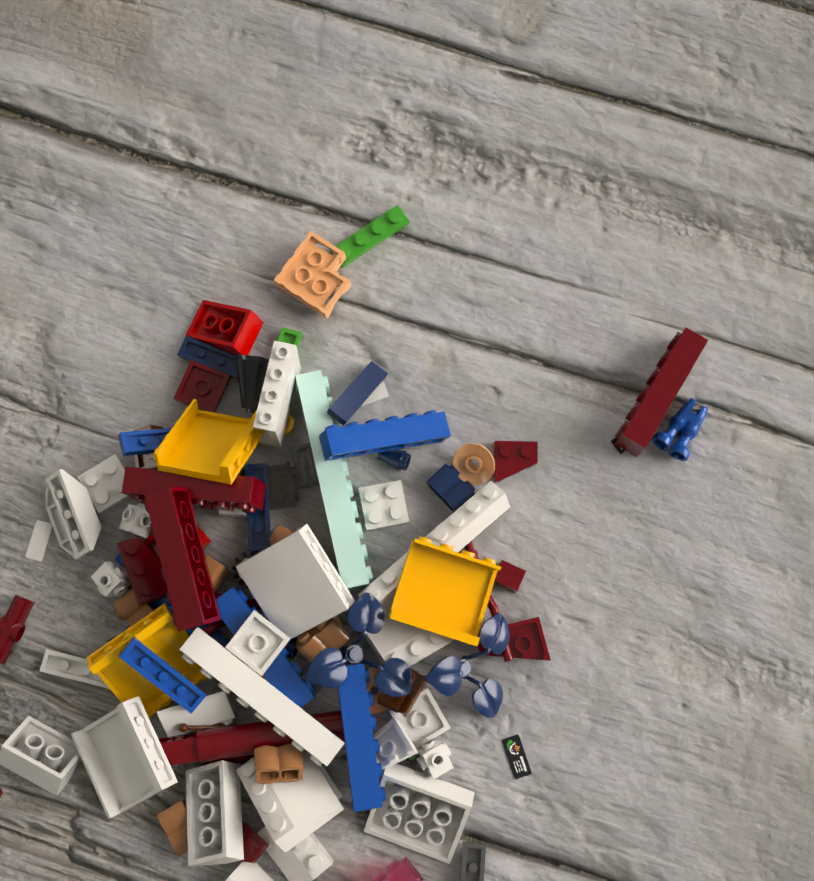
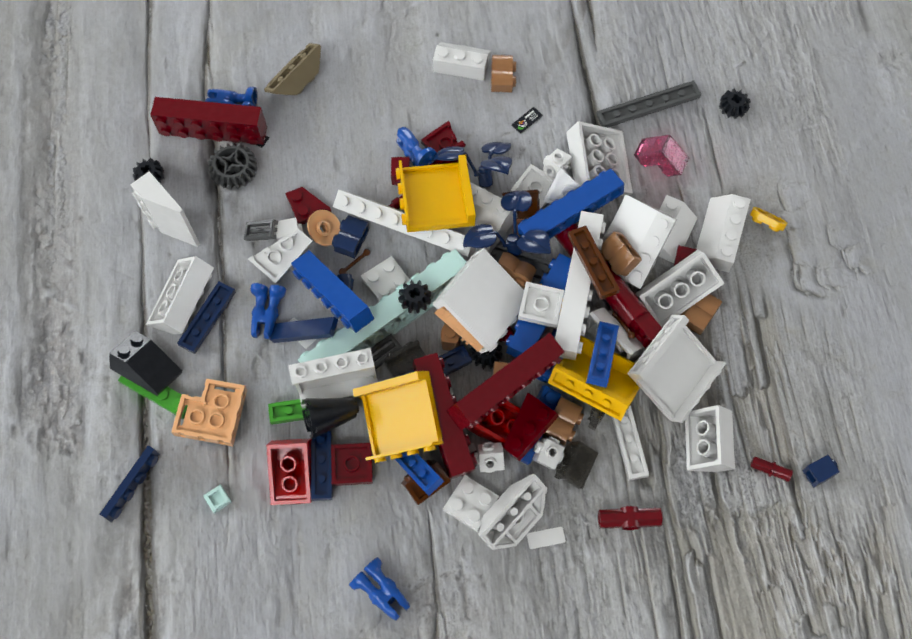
camera: 110 degrees left, 10 degrees down
none -> dark blue plate [99,445,160,523]
none -> black slope [109,331,182,396]
none -> white slope [130,171,200,247]
none -> black gear [133,158,164,184]
none -> white slope [146,256,214,335]
none -> dark blue plate [177,281,236,354]
none -> light aqua tile [203,484,232,514]
none -> dark grey gear [208,142,257,190]
none -> dark grey tile [244,219,278,241]
none -> white wing [248,229,314,284]
none -> blue piece [250,283,287,339]
none -> dark tan wedge [264,43,321,96]
none -> white brick [275,217,303,241]
none -> reddish brown hinge [339,249,371,274]
none -> blue piece [349,557,410,621]
none -> blue piece [396,127,437,166]
none -> black gear [398,279,432,314]
none -> white slope [433,42,491,81]
none -> medium nougat brick [491,55,516,92]
none -> clear smoke bracket [554,441,598,489]
none -> reddish brown plate [568,225,620,300]

